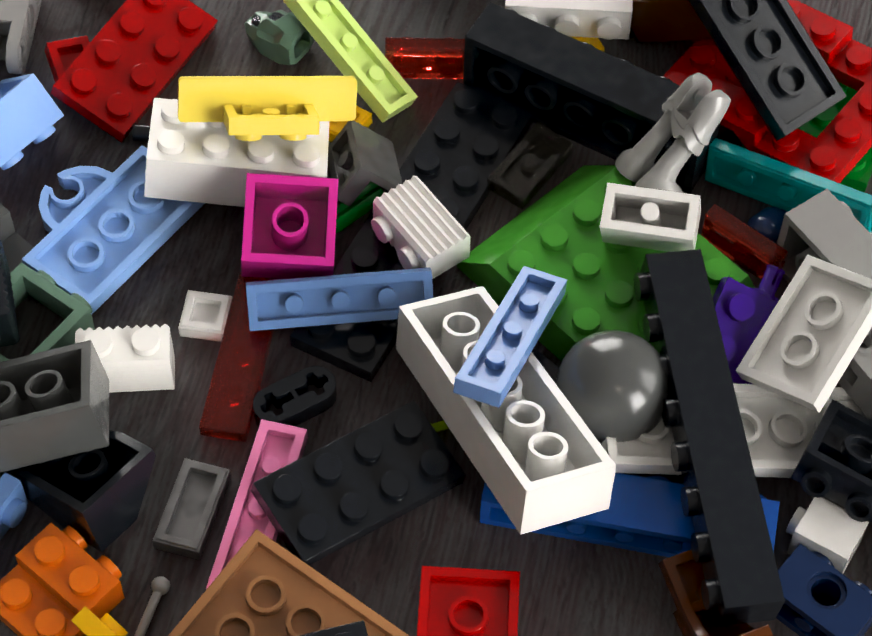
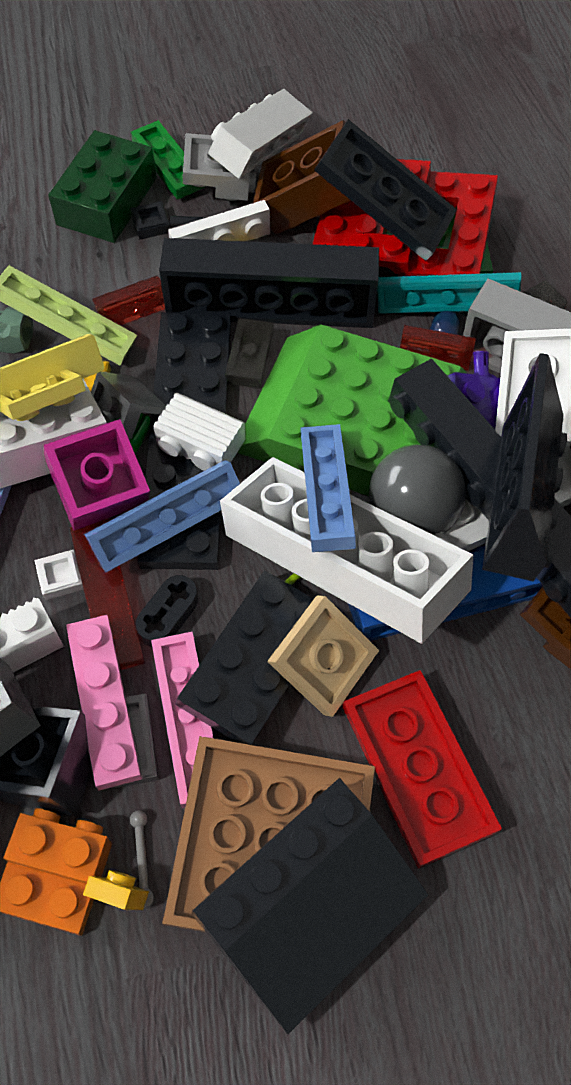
camera: 25 degrees left, 5 degrees up
white brick [600,182,701,252] -> none
light grey piece [615,73,731,193] -> none
none -> bright pink plate [66,615,142,791]
none -> tan plate [267,596,379,717]
none -> black slope [482,353,567,582]

